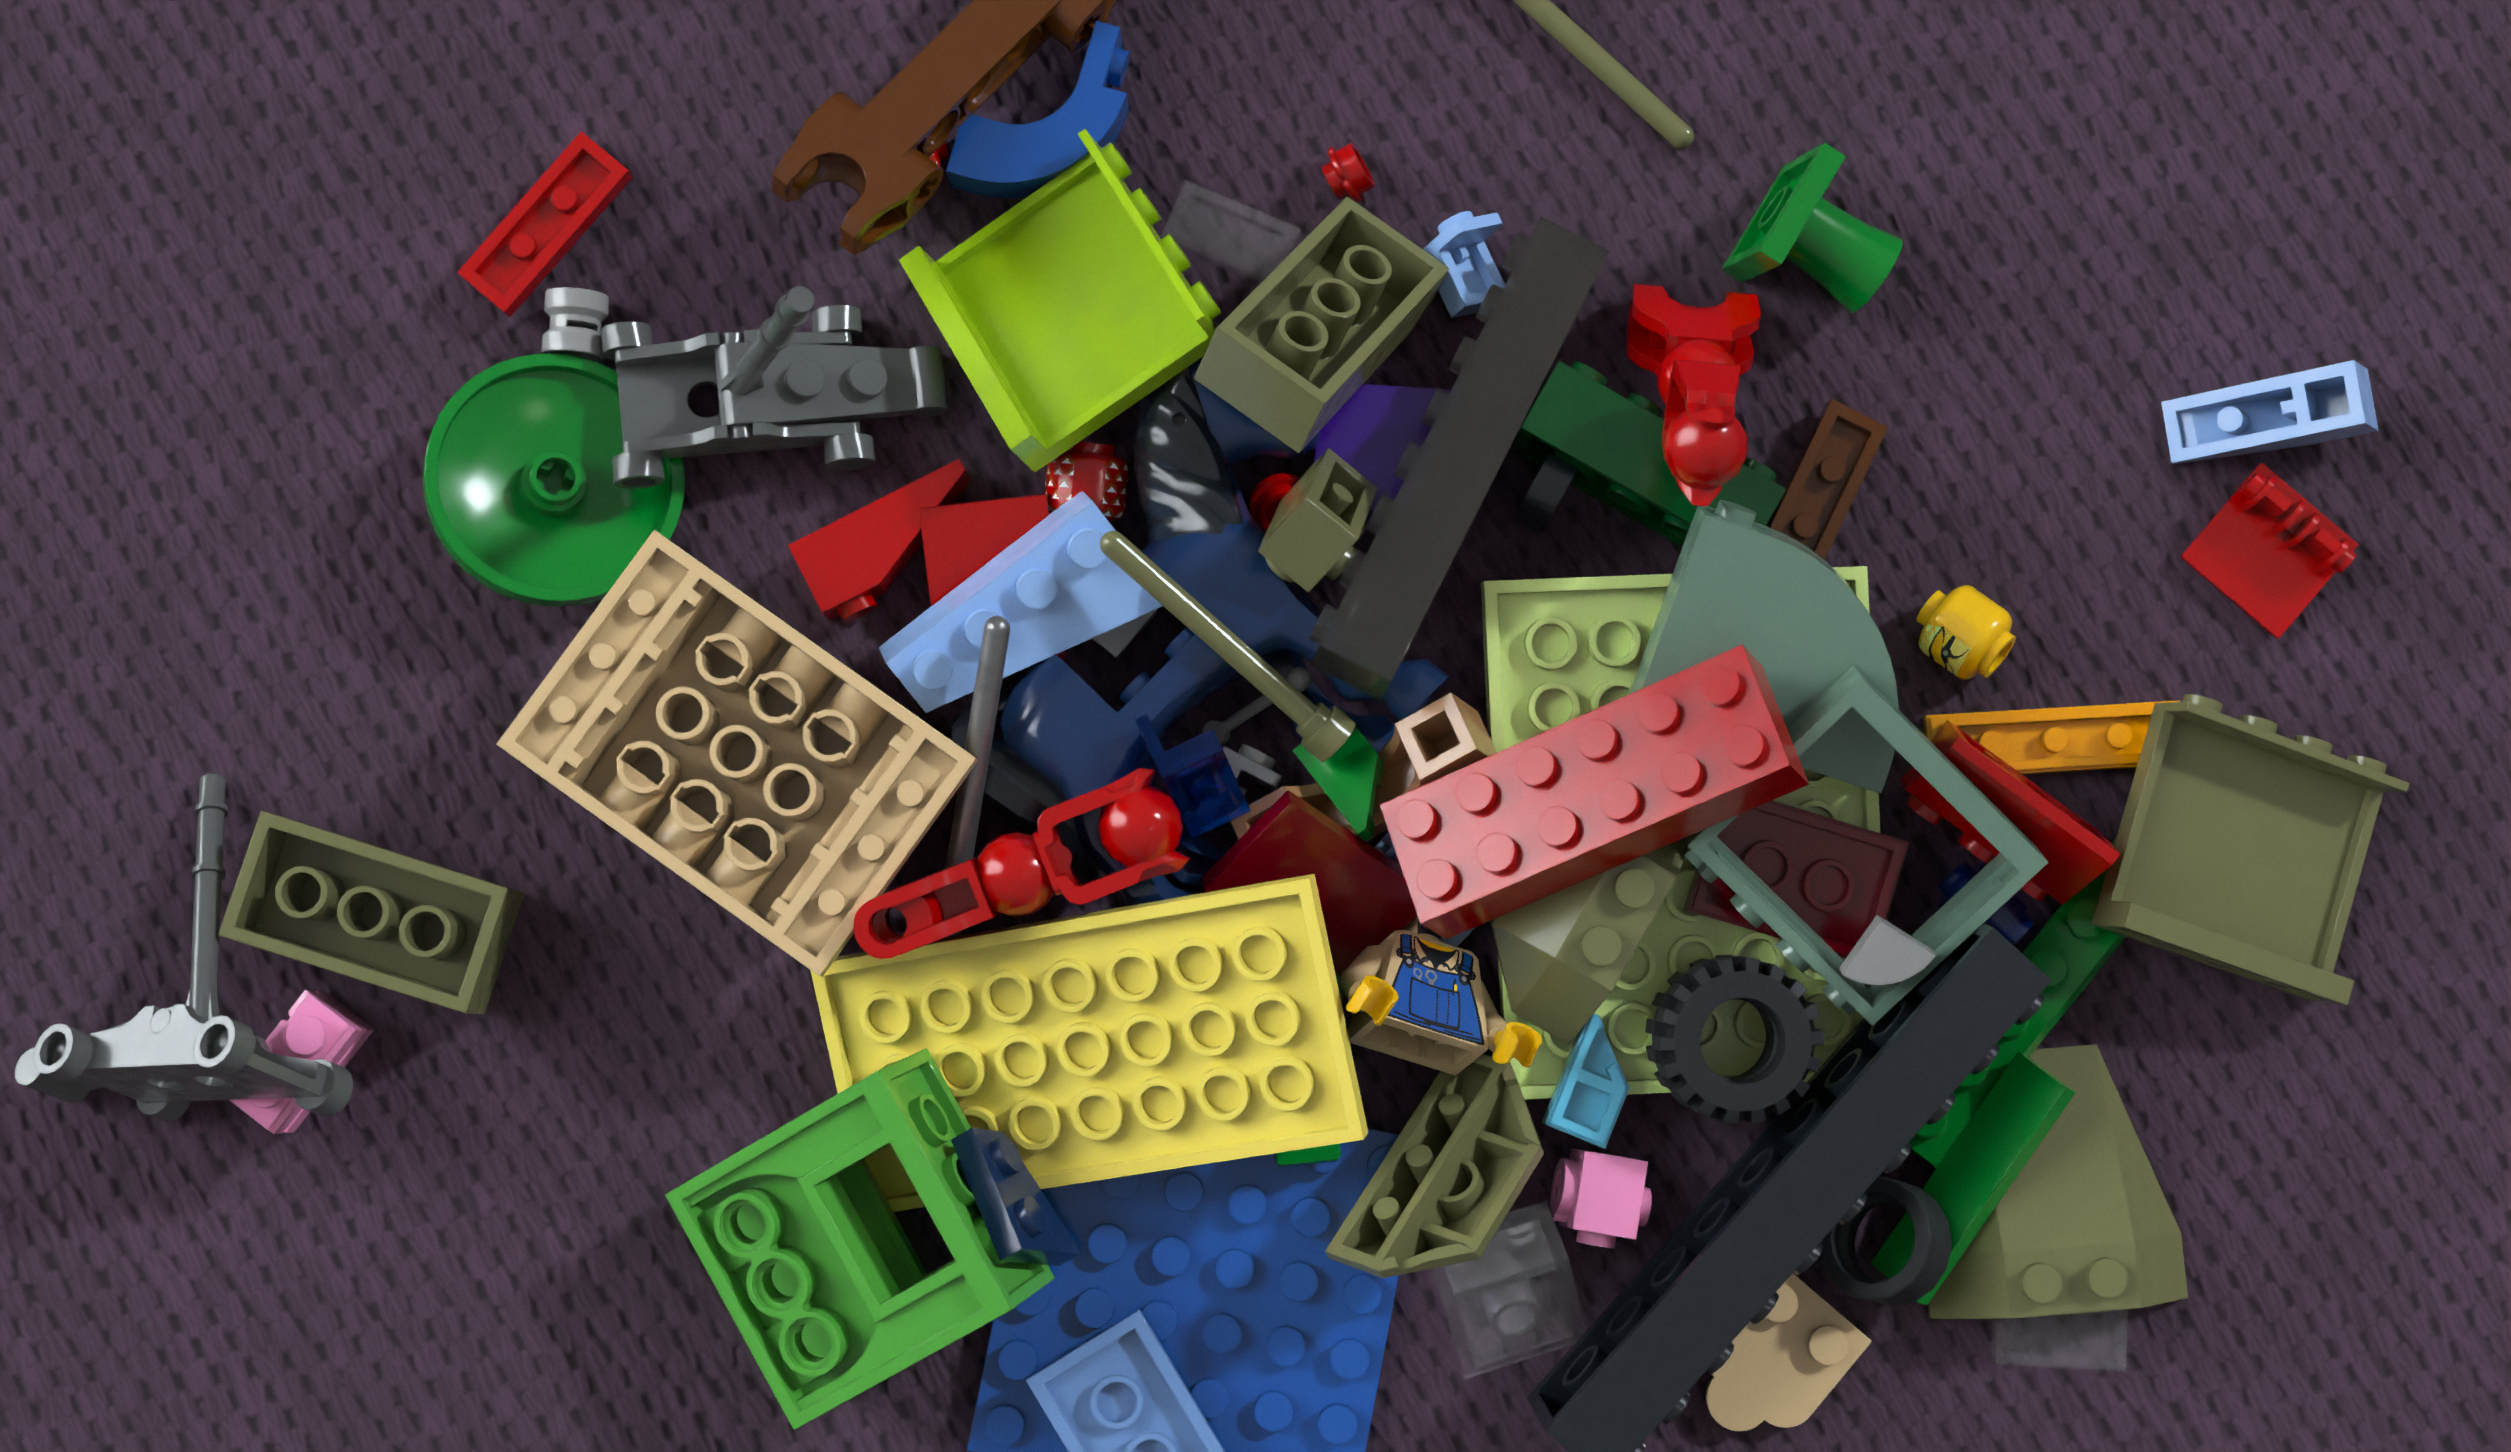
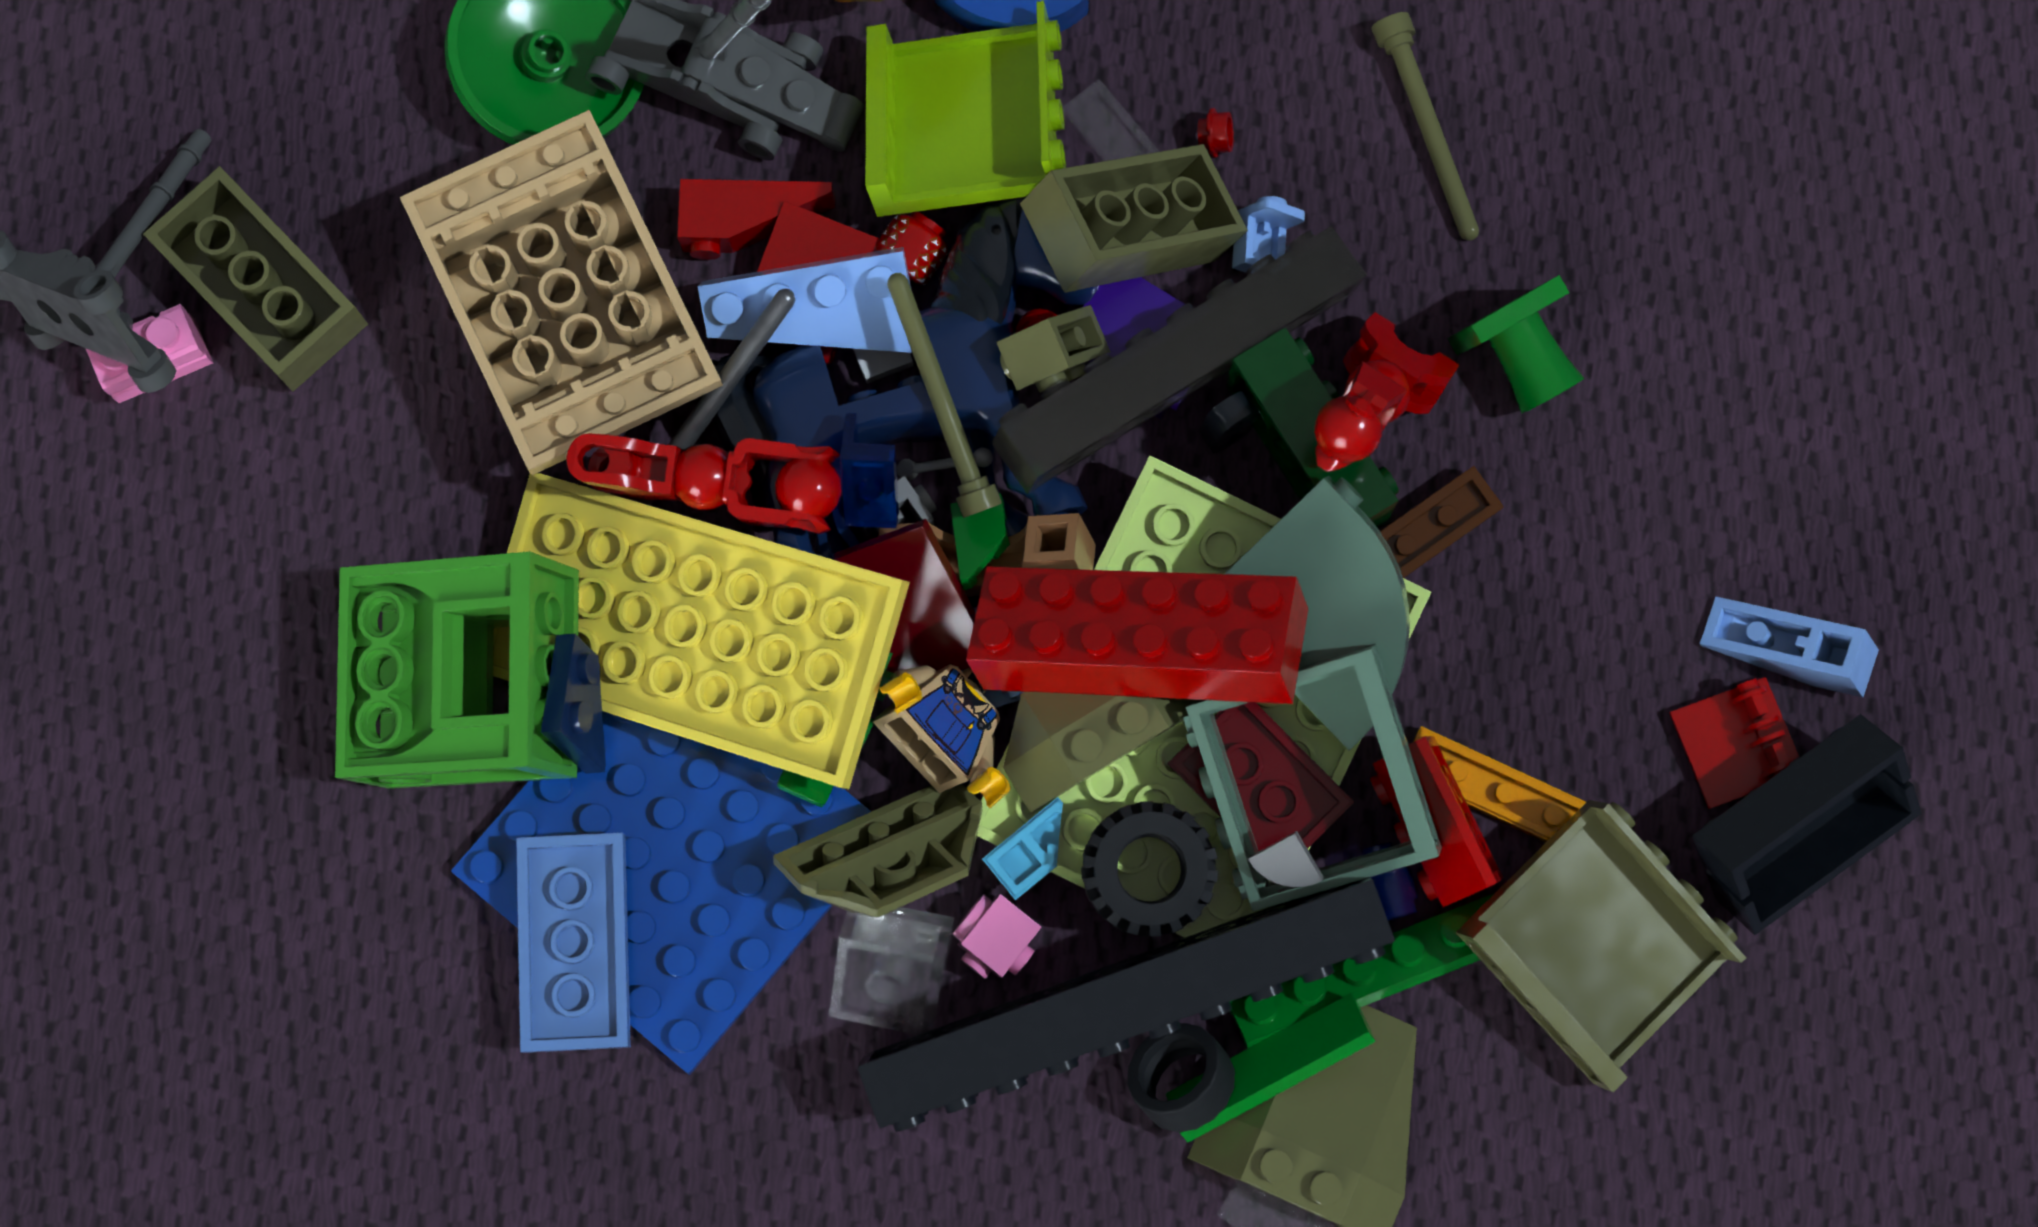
camera: 30 degrees right, 5 degrees down
tan plate [1705,1273,1872,1431] -> none
yellow head [1916,585,2016,680] -> none
none -> black piece [1692,714,1922,935]

